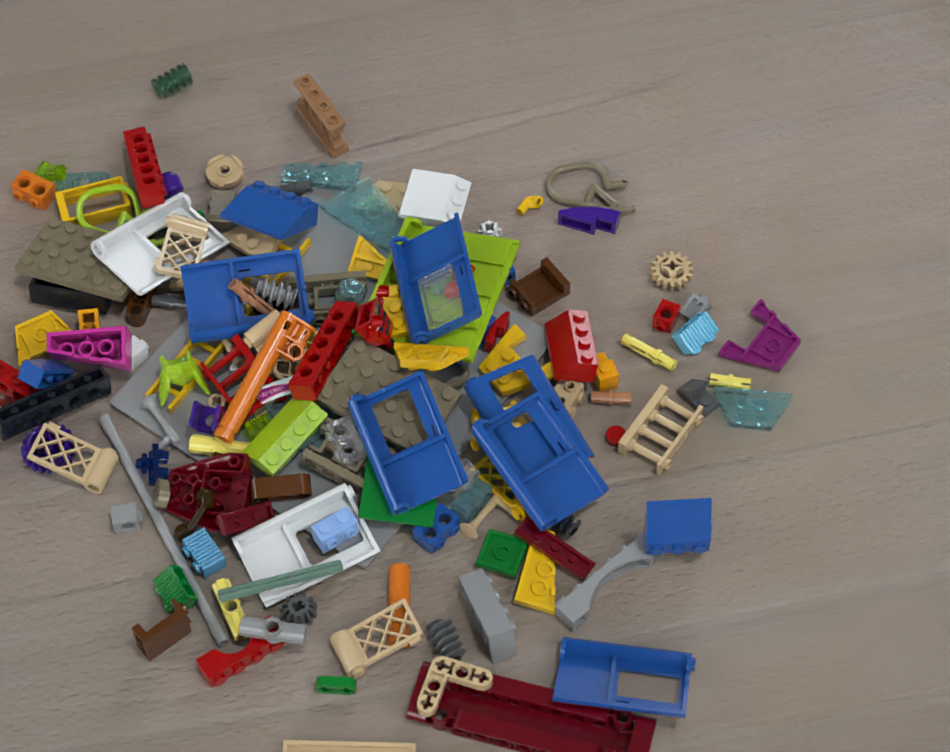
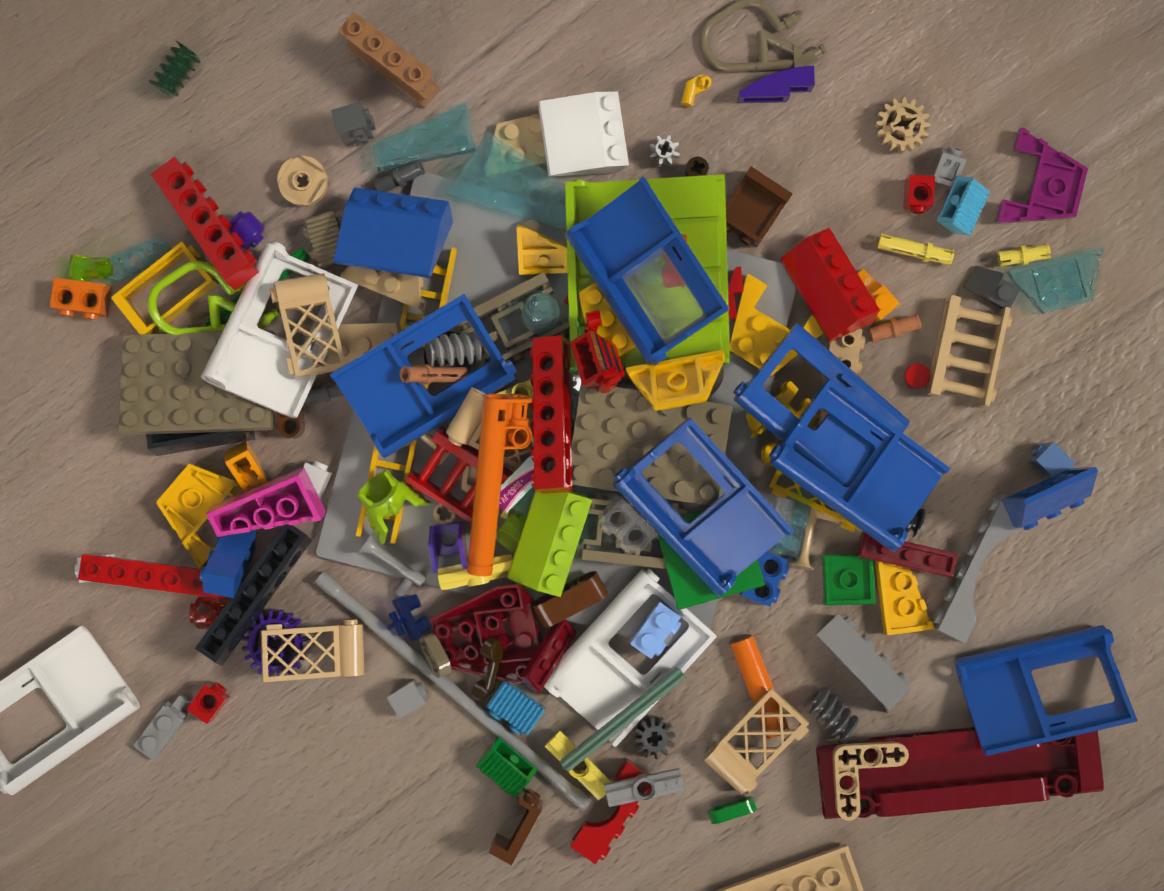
camera: 20 degrees left, 30 degrees up
none -> dark grey brick [331,102,376,146]

